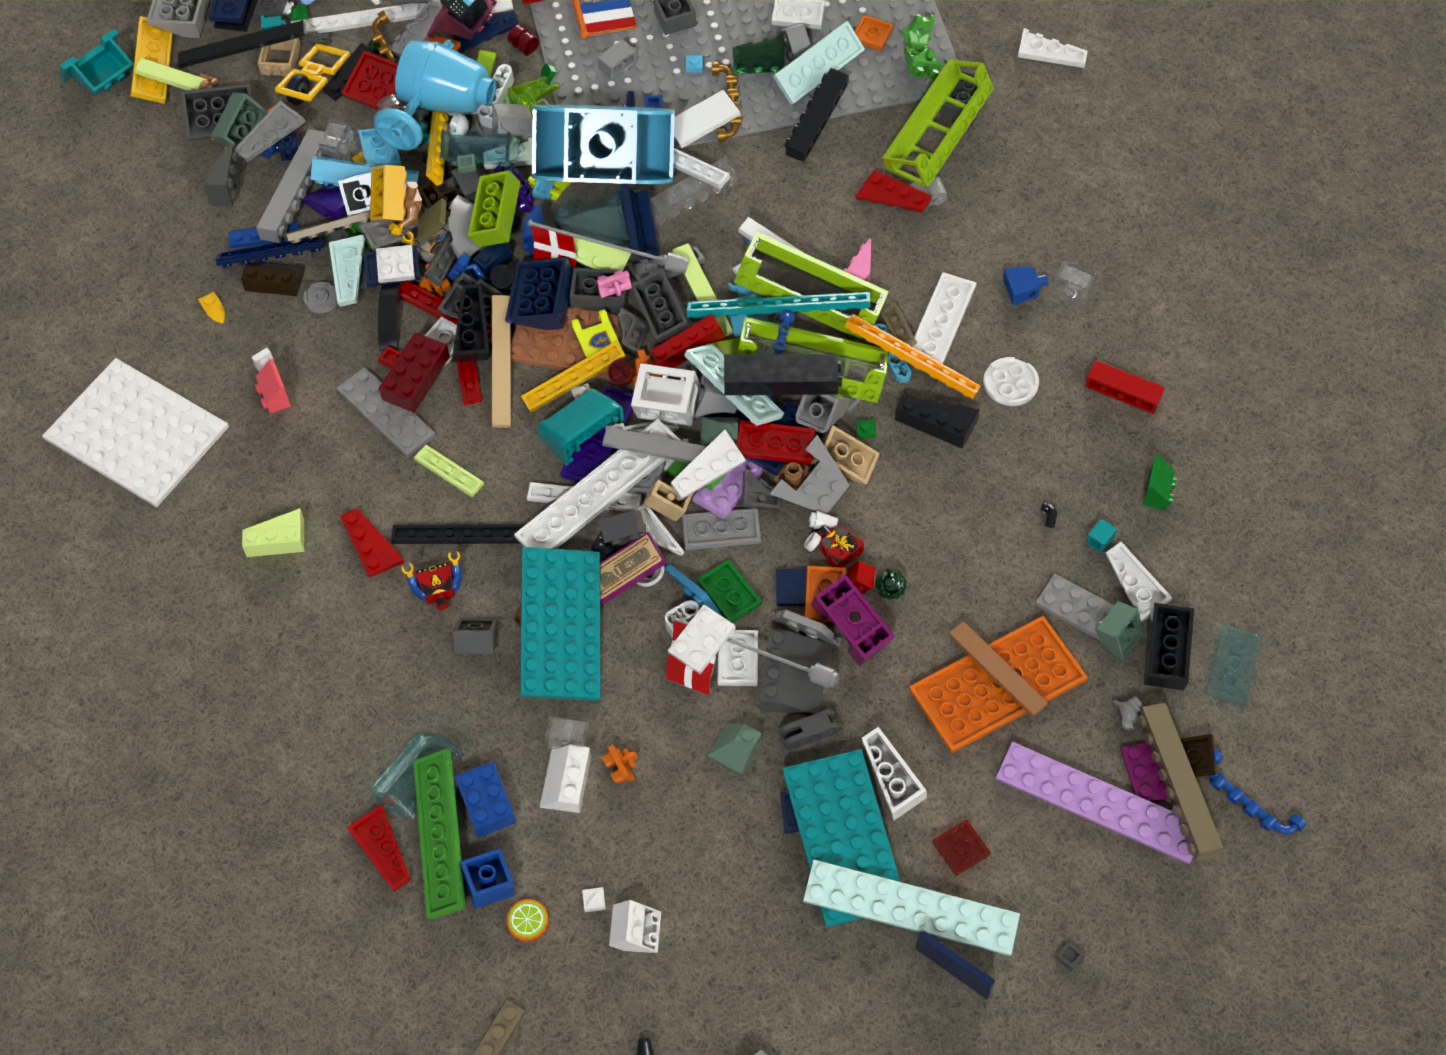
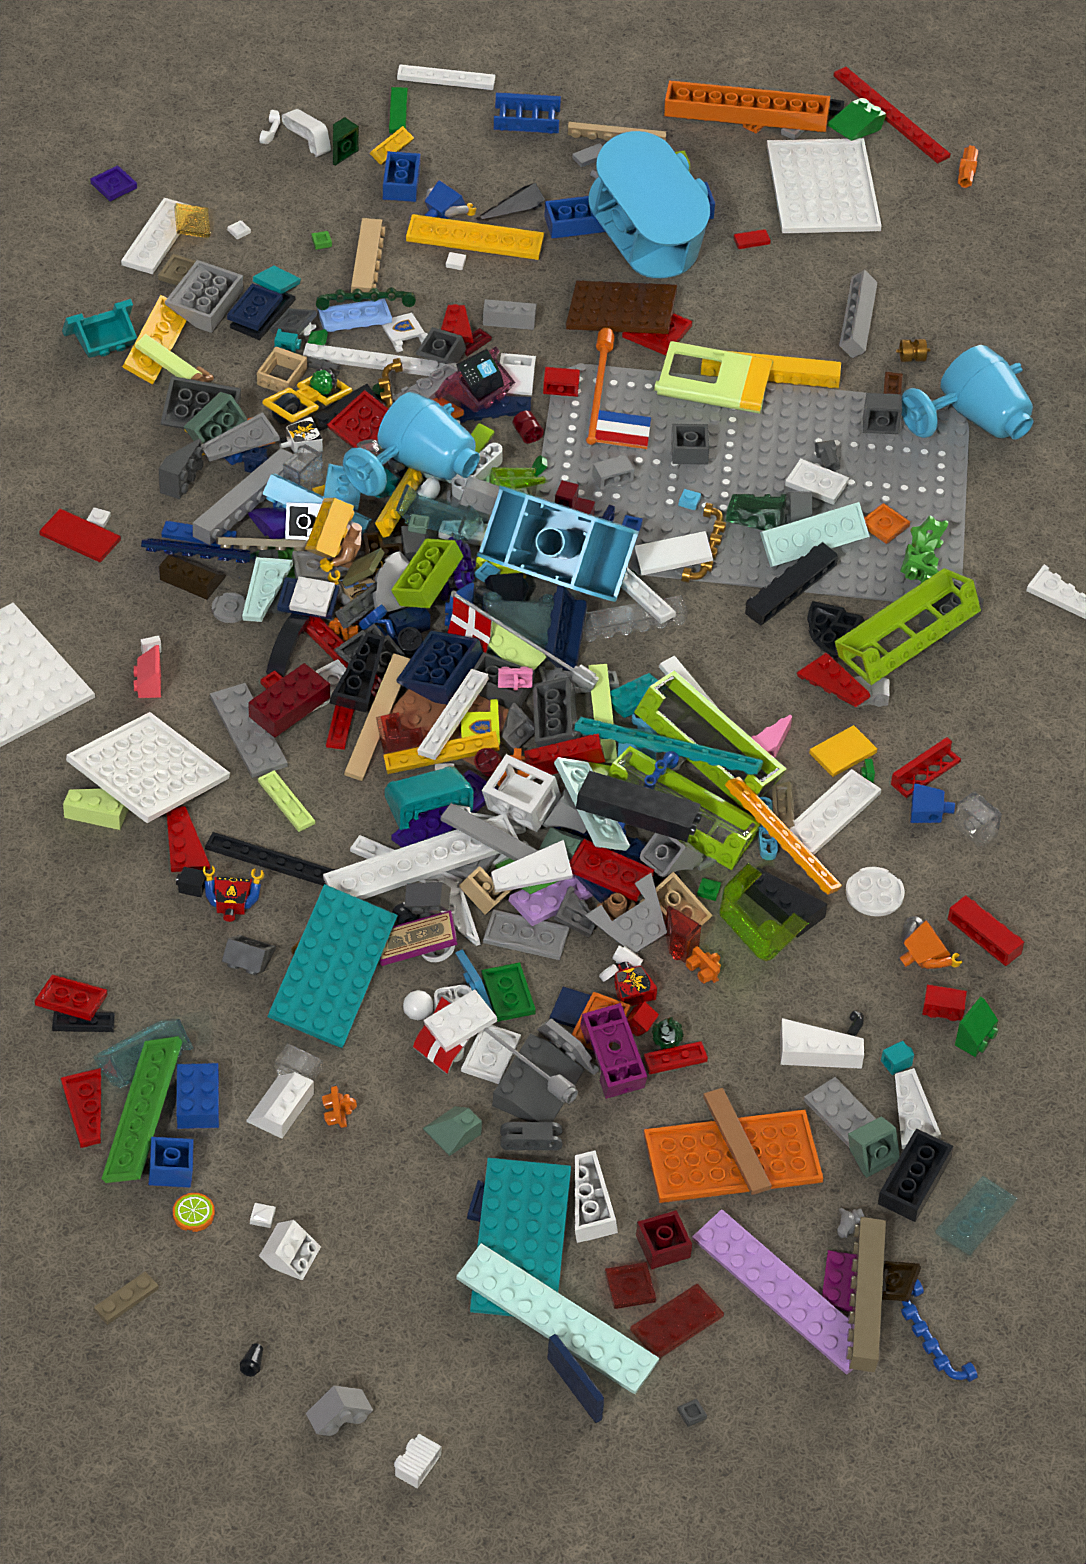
camera: 15 degrees right, 10 degrees down
black tile [178,20,306,68] -> none
yellow plate [198,292,225,323] -> none
none -> red tile [35,975,108,1021]
none -> red tile [39,509,121,563]
none -> black tile [52,1011,115,1032]
none -> white plate [66,712,230,823]
none -> white plate [87,508,111,528]
none -> black brick [176,867,207,898]
none -> torso [278,417,323,455]
none -> green piece [310,369,337,396]
none -> clear red brick [376,712,424,754]
none -> white hair [403,990,433,1021]
none -> white plate [417,669,489,760]
none -> black torso [474,573,529,617]
none -> dark red brick [555,480,595,516]
none -> teal plate [610,673,668,718]
none -> clear red plate [630,1283,724,1359]
none -> dark red brick [636,1210,692,1269]
none -> red plate [643,1041,708,1075]
none -> clear red slope [665,905,702,963]
none -> orange hips [686,946,721,984]
none -> clear neon green windscreen [719,863,808,961]
none -> white wedge [780,1018,864,1068]
none -> black brick [807,601,865,657]
none -> yellow tile [809,725,878,777]
none -> green plate [860,759,875,783]
none -> red fence [891,737,961,798]
none -> orange torso [899,916,962,969]
none -> red brick [922,984,967,1021]

